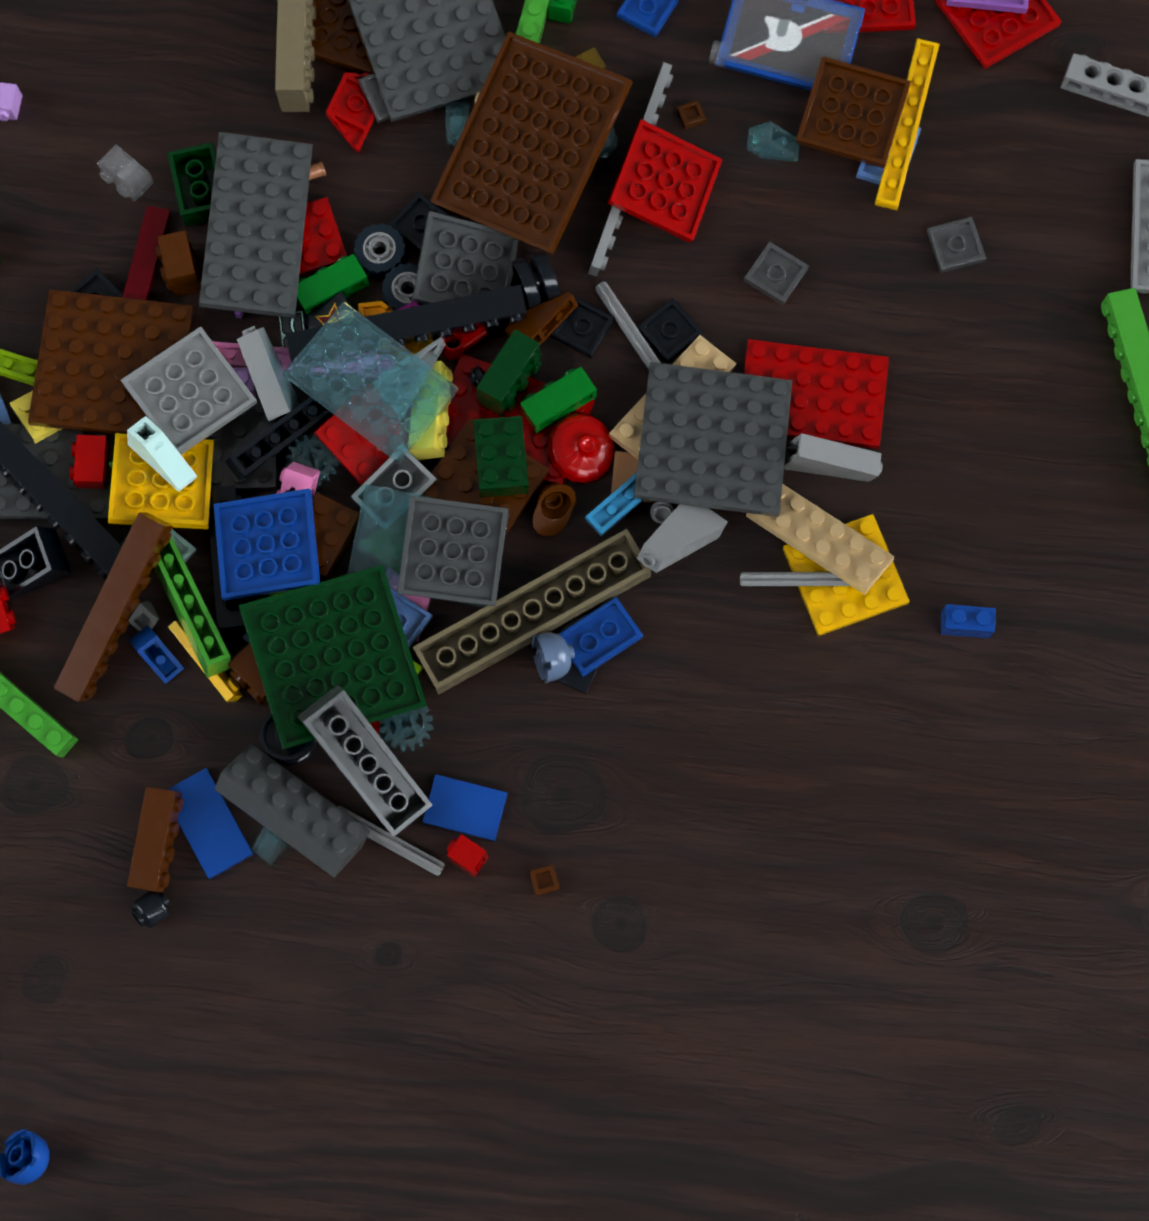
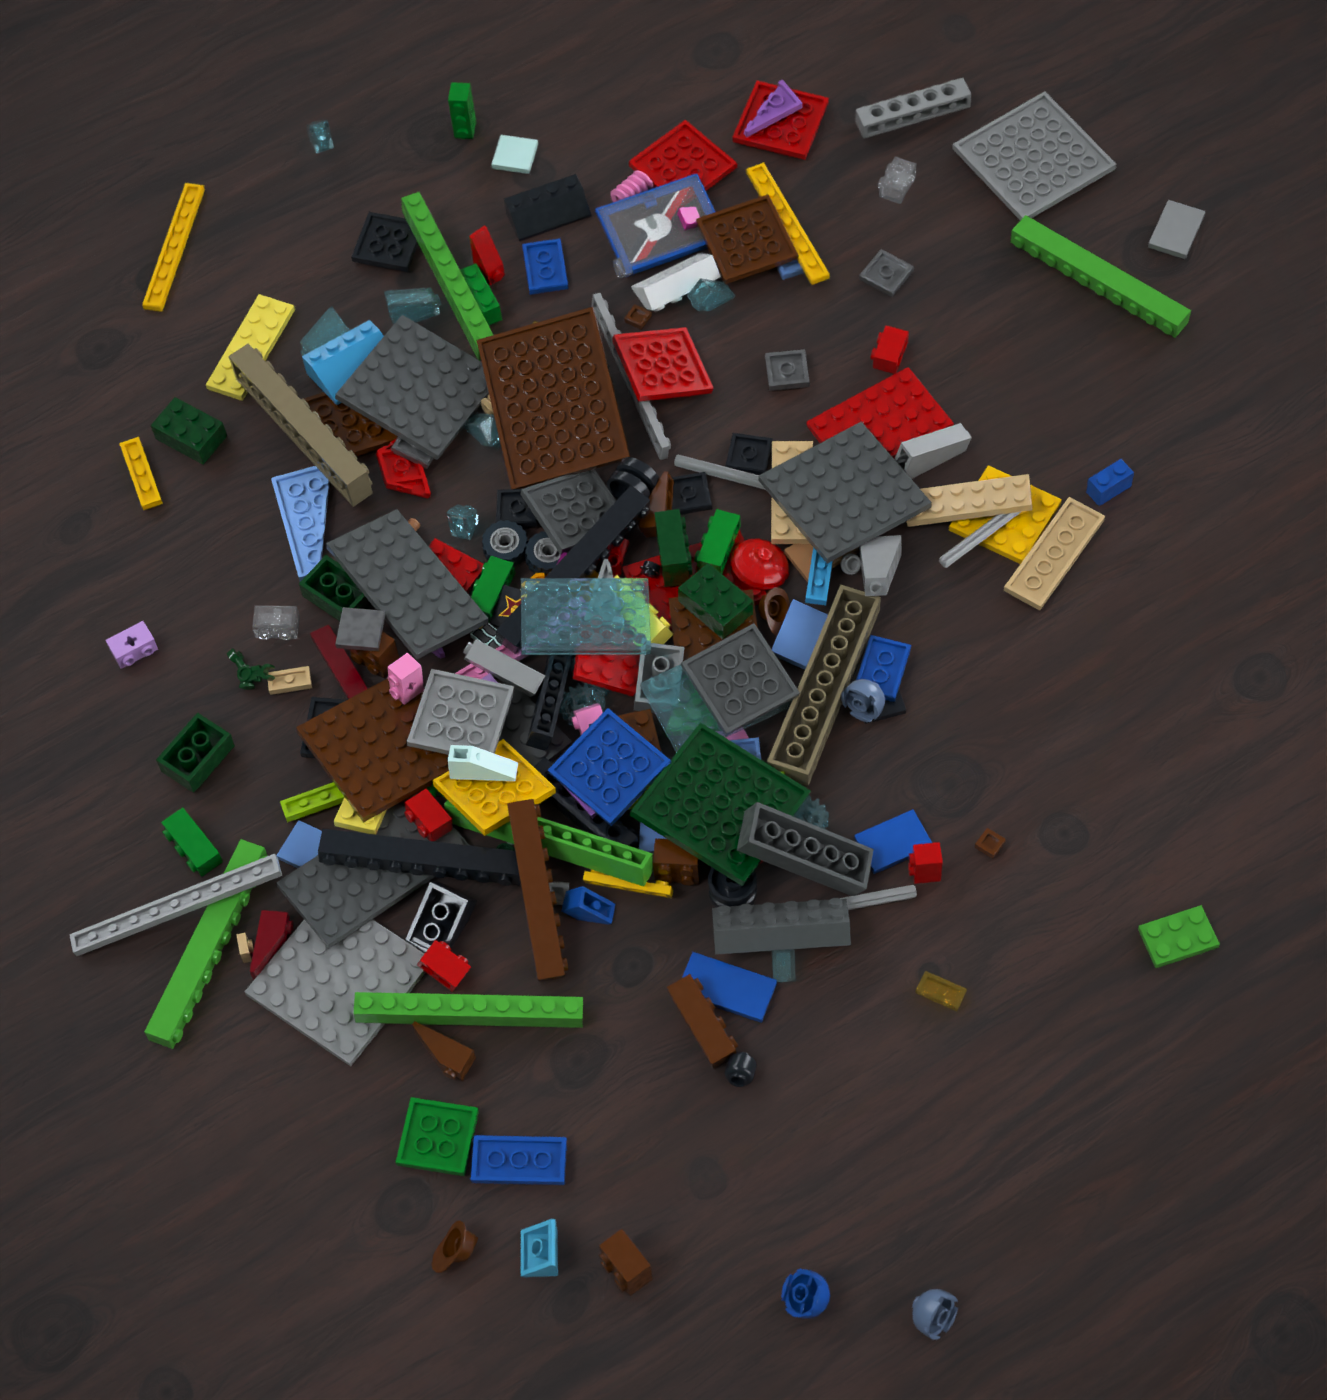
camera: 35 degrees left, 15 degrees down
none -> dark green piece [226,648,275,690]
none -> tan plate [268,666,312,695]
none -> light blue wing [271,466,330,582]
none -> flat silver tile [335,607,385,651]
none -> bright pink brick [387,653,424,705]
none -> clear light blue slope [447,504,479,540]
none -> white slope [631,253,721,312]
none -> slope [677,207,700,231]
none -> medium blue tile [772,599,828,670]
none -> red brick [871,325,909,374]
none -> clear brick [877,157,917,204]
none -> clear yellow plate [916,971,967,1011]
none -> tan plate [1004,497,1105,610]
none -> bright green plate [1138,905,1220,968]

